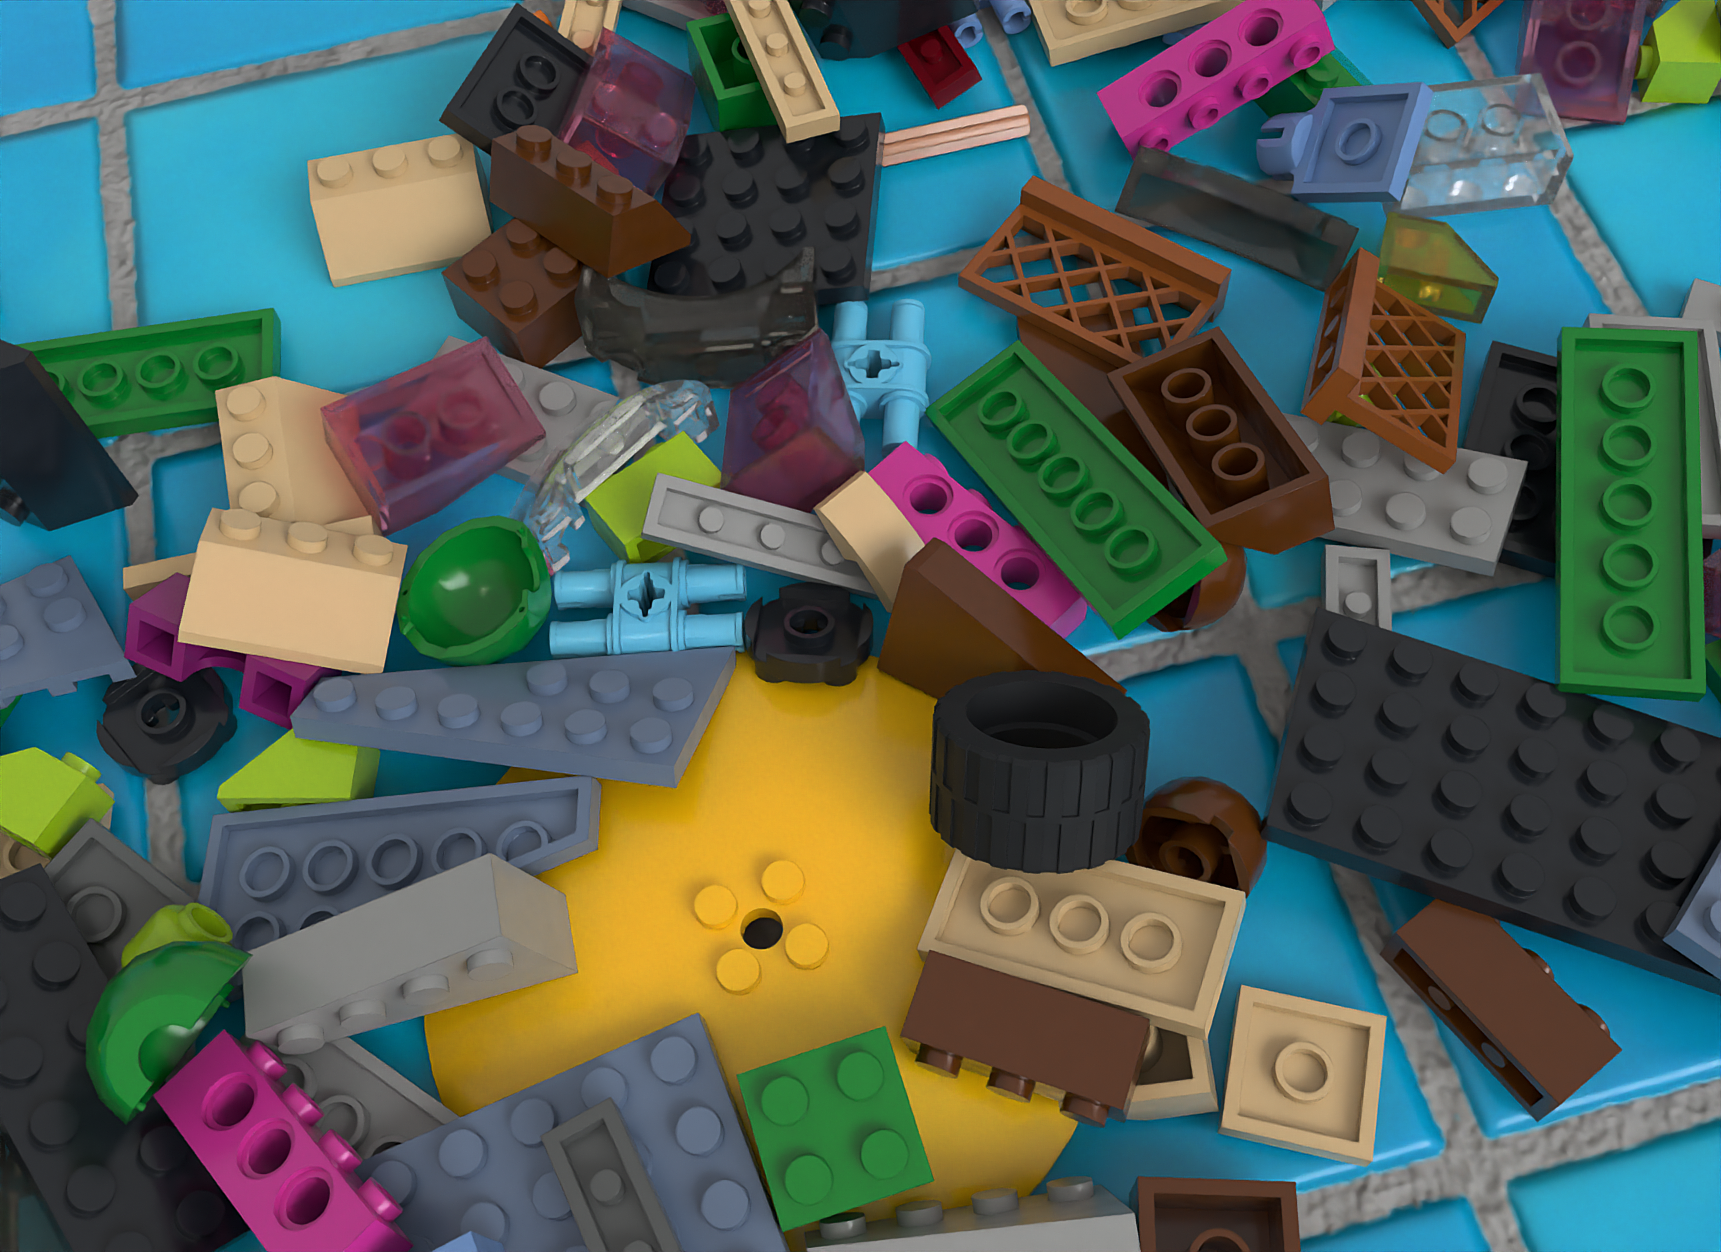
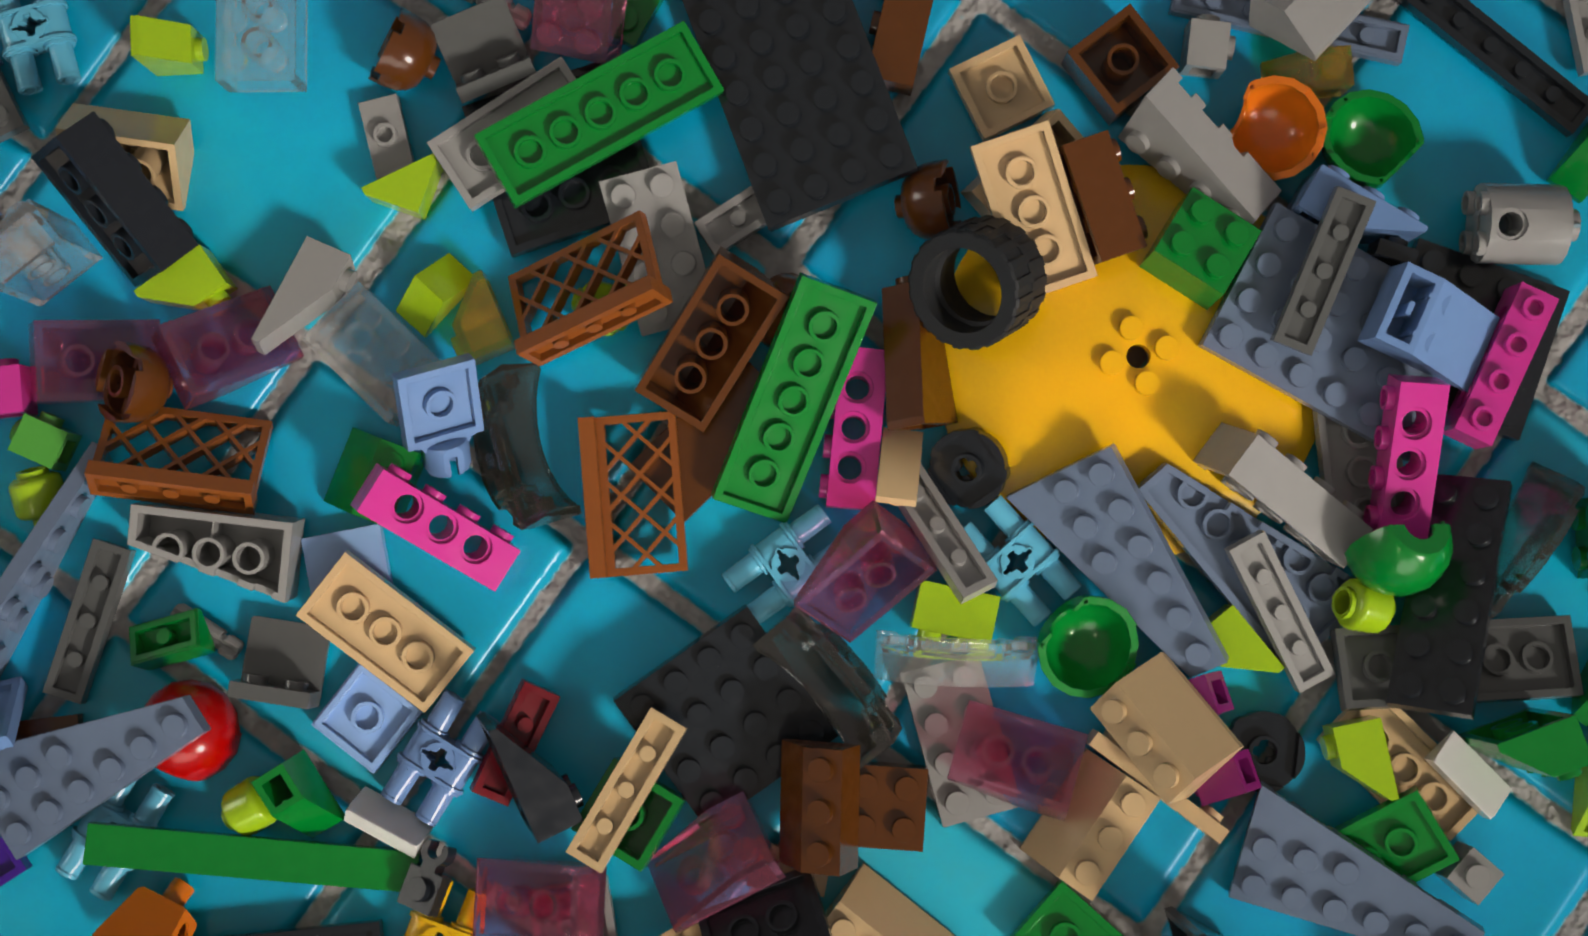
camera: 130 degrees left, 25 degrees up
axle [882,104,1030,167] -> none
none -> light grey slope [251,236,357,355]
none -> lime slope [361,153,444,220]
none -> lime slope [396,253,479,338]
none -> light grey plate [1224,530,1335,693]

